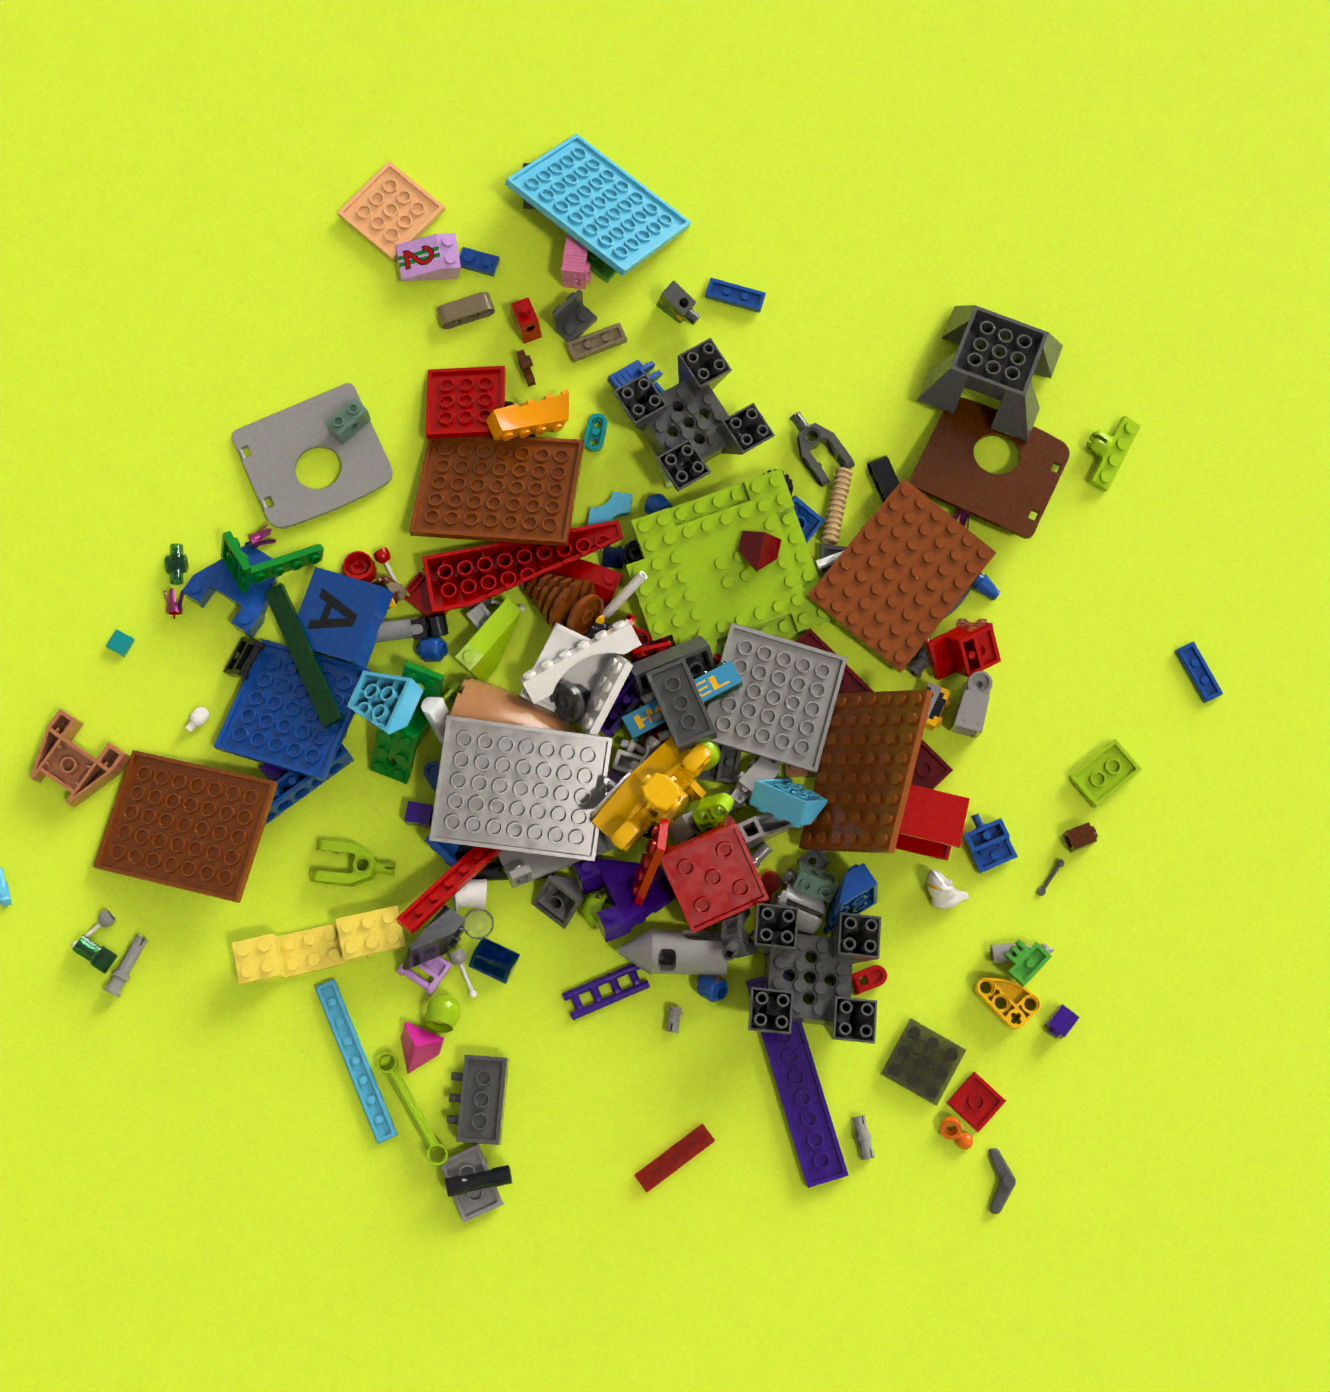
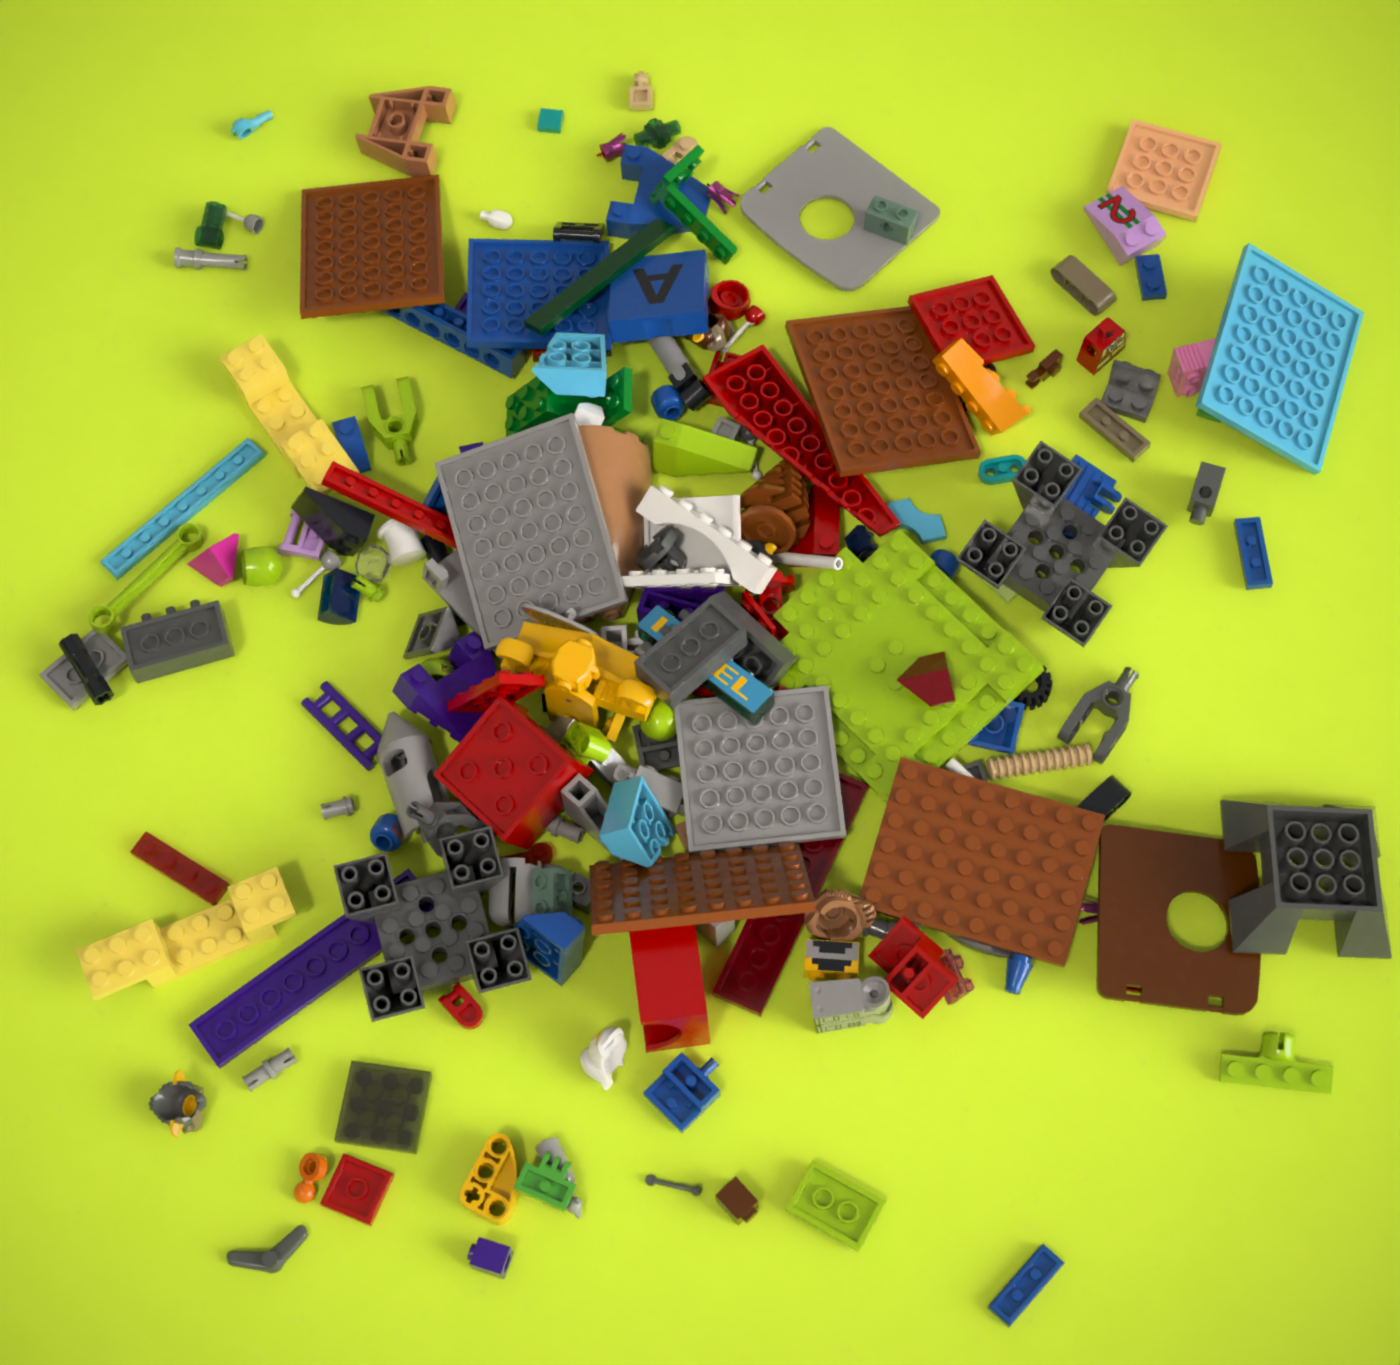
camera: 75 degrees right, 10 degrees down
none -> light yellow bracket [76,866,297,1001]
none -> dark grey hair [148,1070,206,1138]
none -> blue slope [332,416,371,474]
none -> lime pin [351,573,384,602]
none -> tan plate [629,71,653,111]
none -> tan plate [662,136,698,165]
none -> medium nougat helmet [804,888,877,942]

